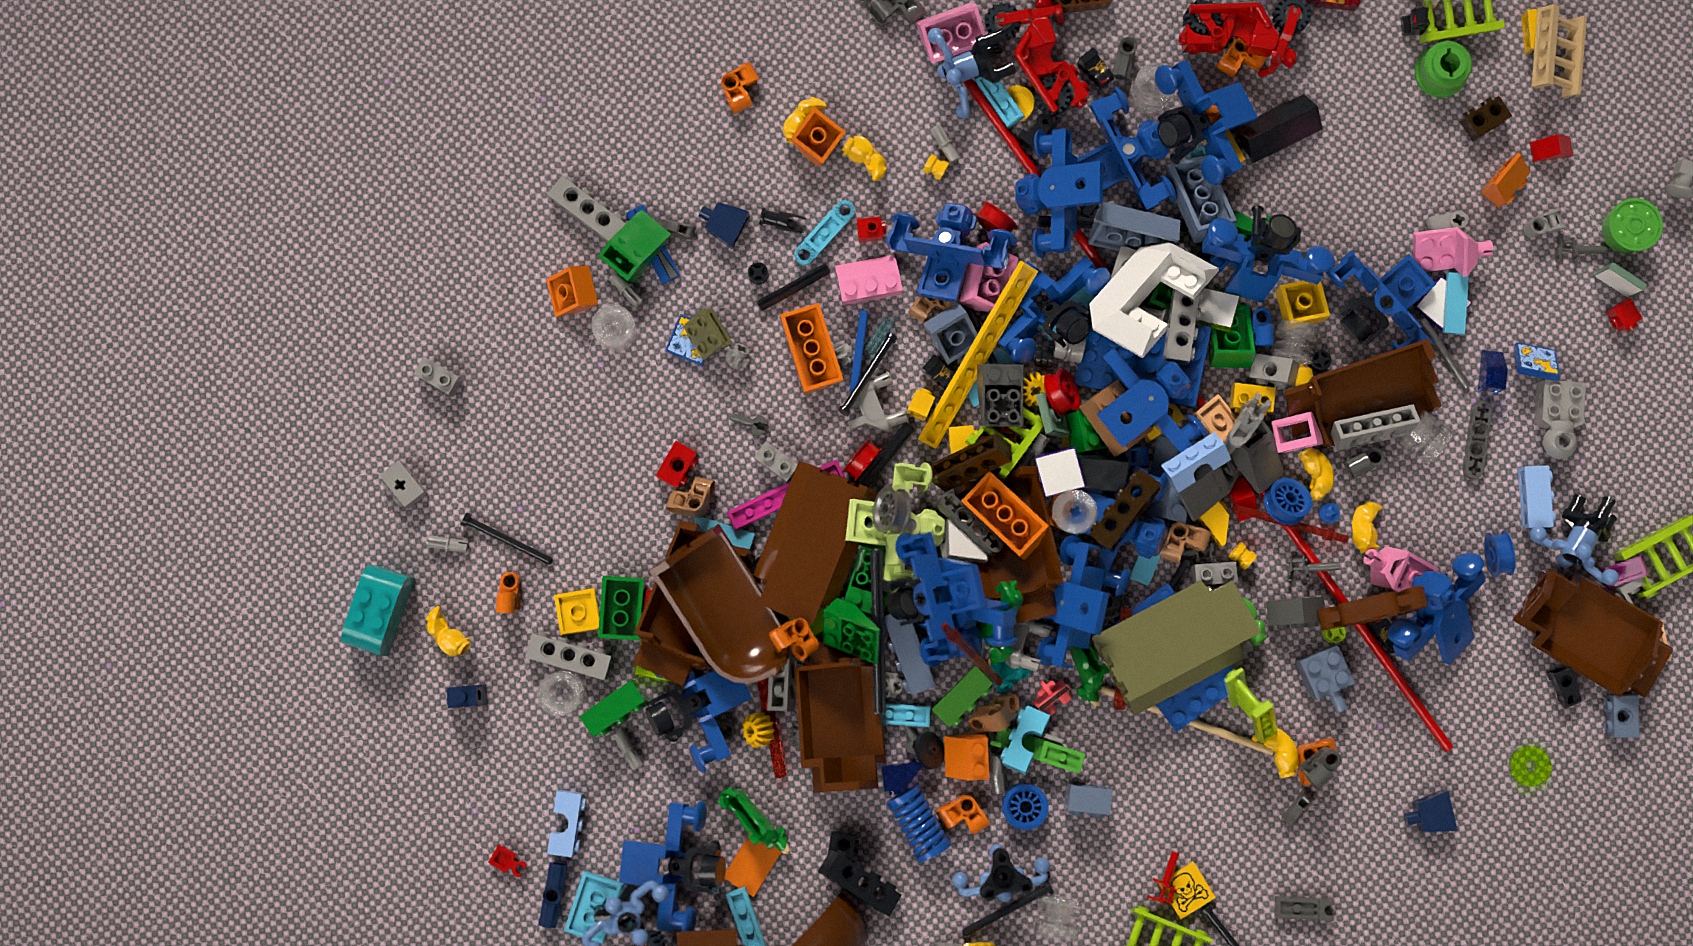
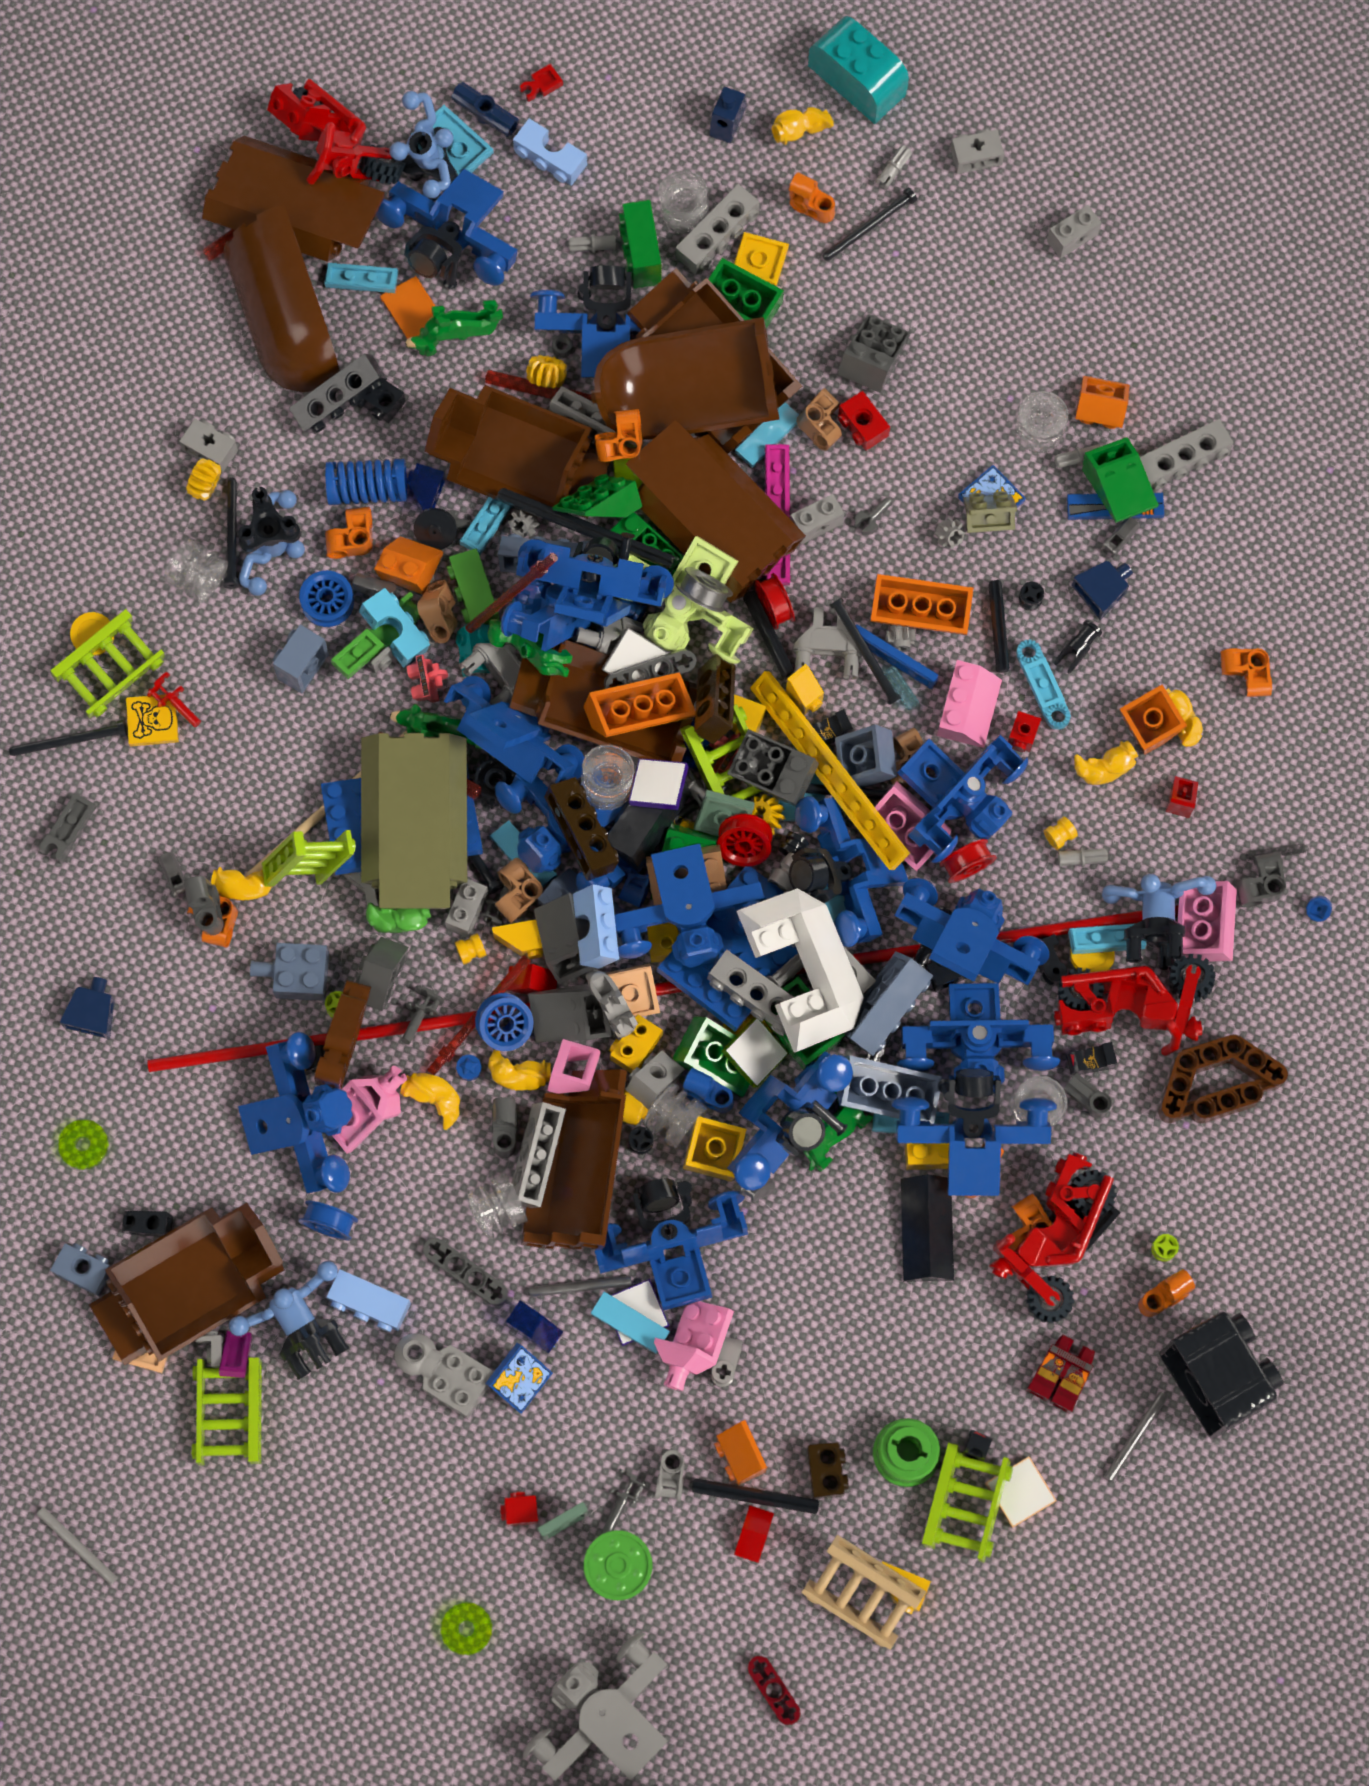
camera: 115 degrees right, 10 degrees down
none -> black axle [692,1478,819,1514]
none -> dark red beam [747,1656,801,1725]
none -> dark grey slope [837,314,911,393]
none -> red slope [1165,776,1199,818]

